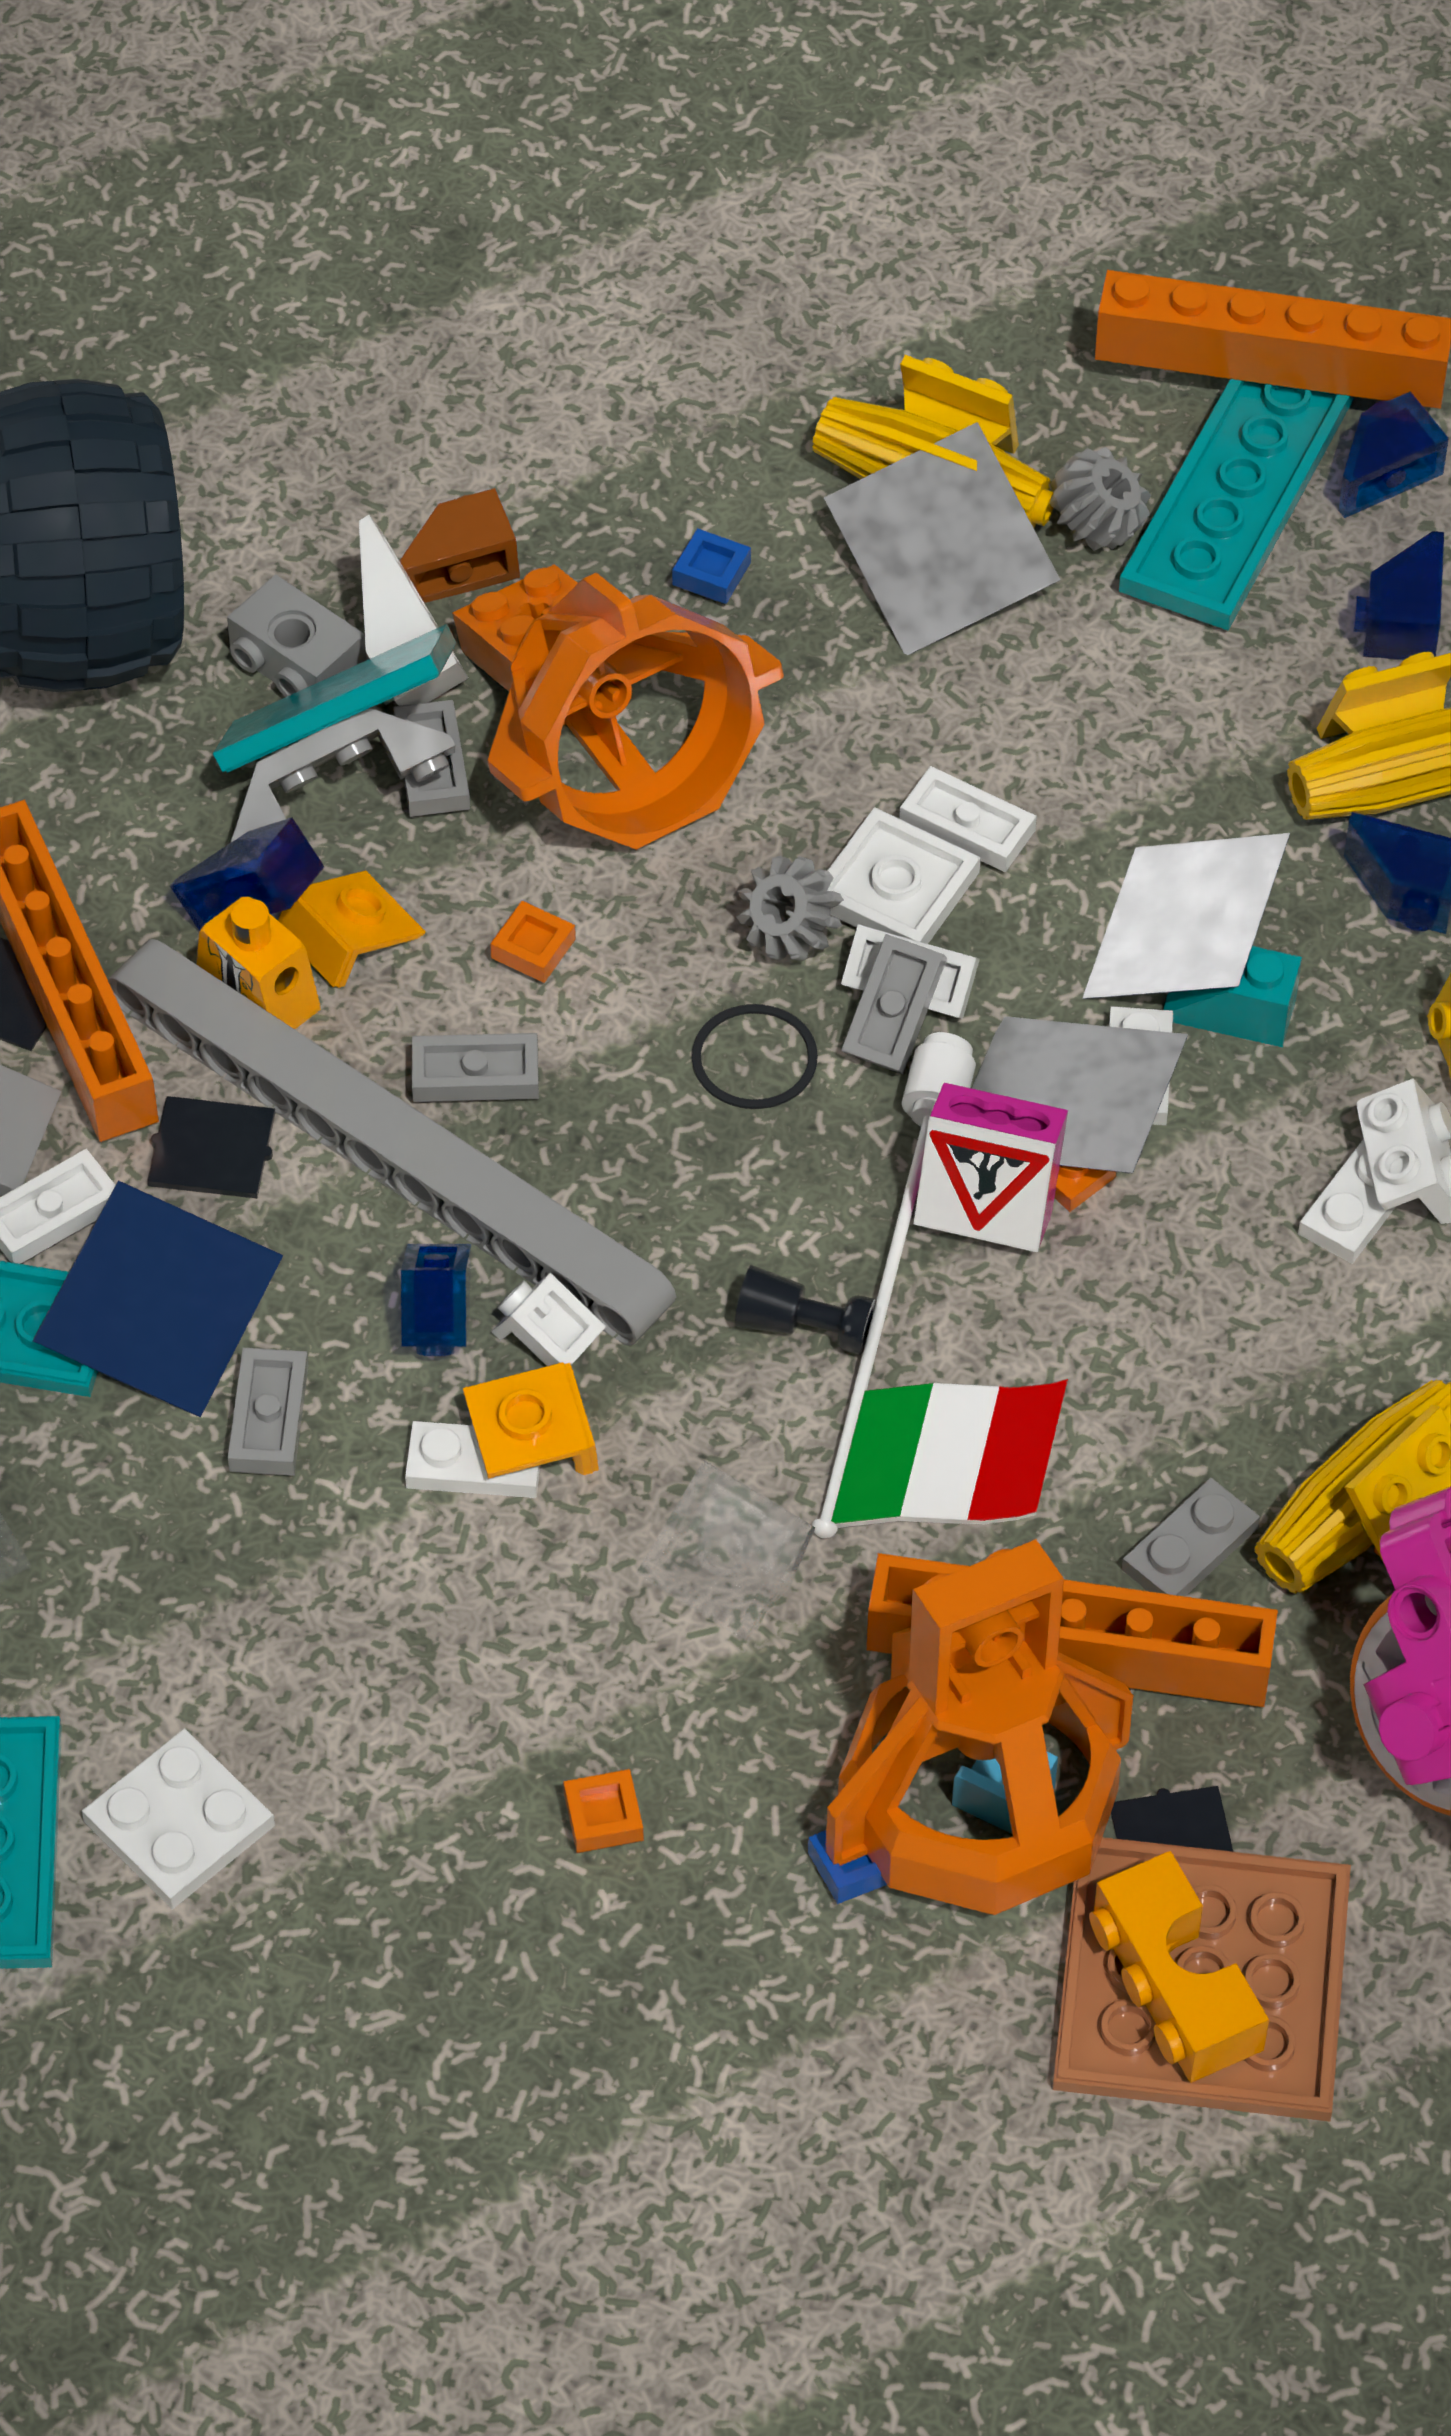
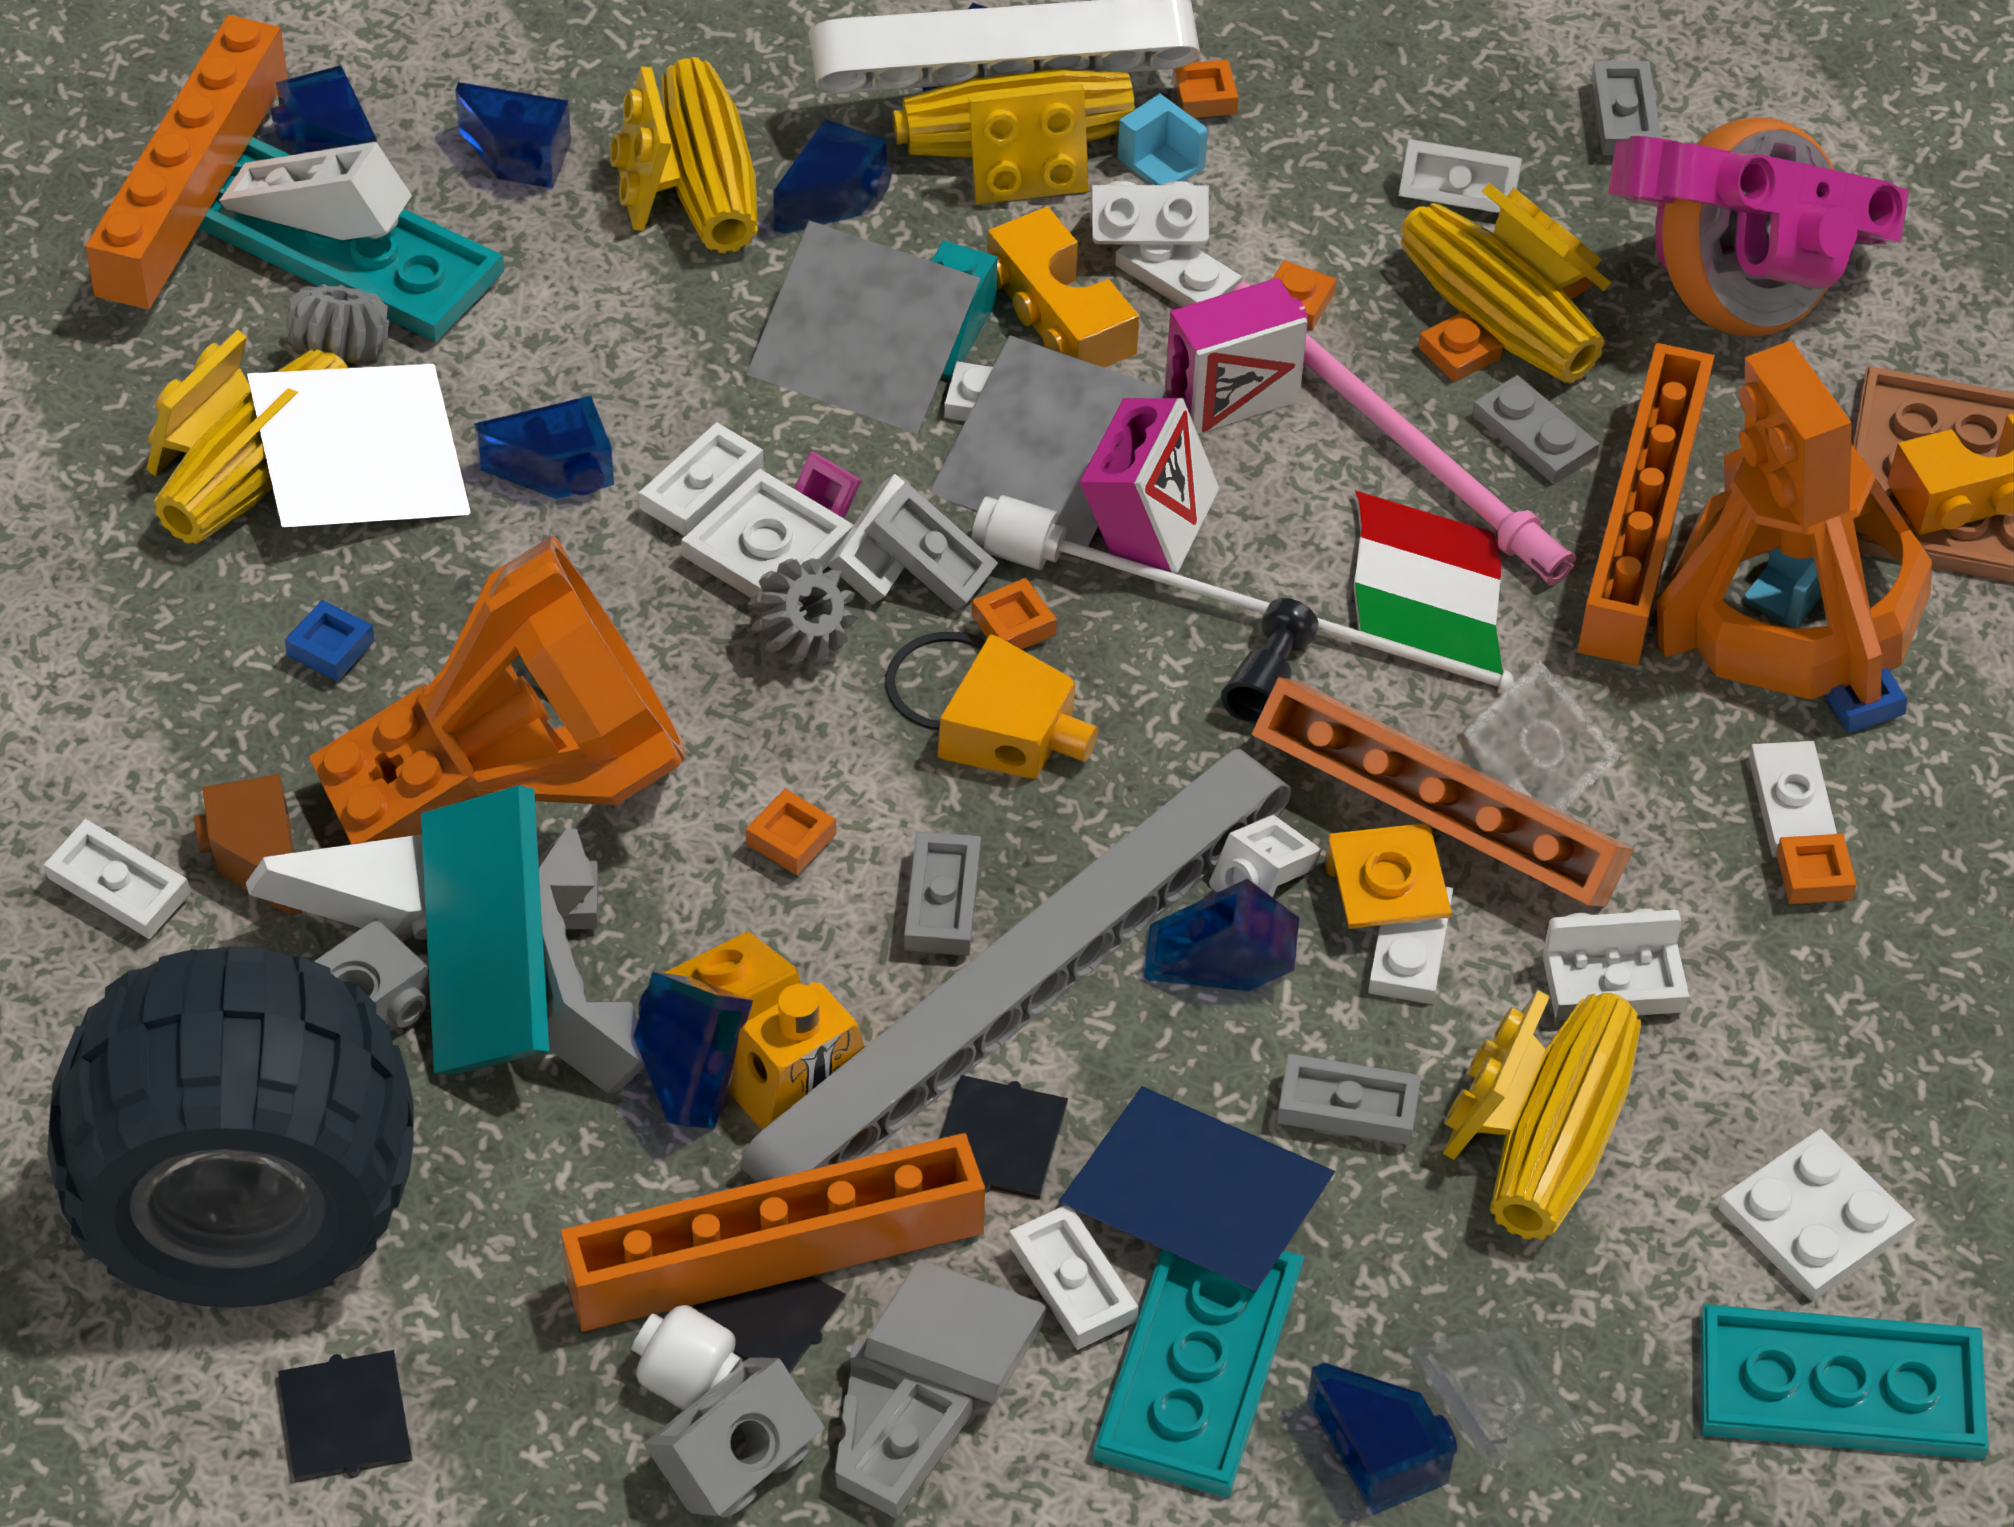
camera: 85 degrees left, 5 degrees down
none -> white plate [44,819,191,939]
none -> white slope [219,142,412,240]
none -> clear blue slope [474,396,614,499]
none -> dark pink slope [794,452,862,519]
none -> light orange torso [938,634,1099,779]
none -> orange plate [972,578,1057,650]
none -> light orange arch [987,206,1139,368]
none -> piece [1165,277,1308,434]
none -> bright pink bar [1233,281,1576,586]
none -> orange brick [1251,677,1634,907]
none -> orange plate [1272,260,1337,330]
none -> orange plate [1418,311,1502,383]
none -> yellow plate [1442,990,1641,1240]
none -> white bracket [1542,909,1690,1021]
none -> white plate [1749,741,1837,858]

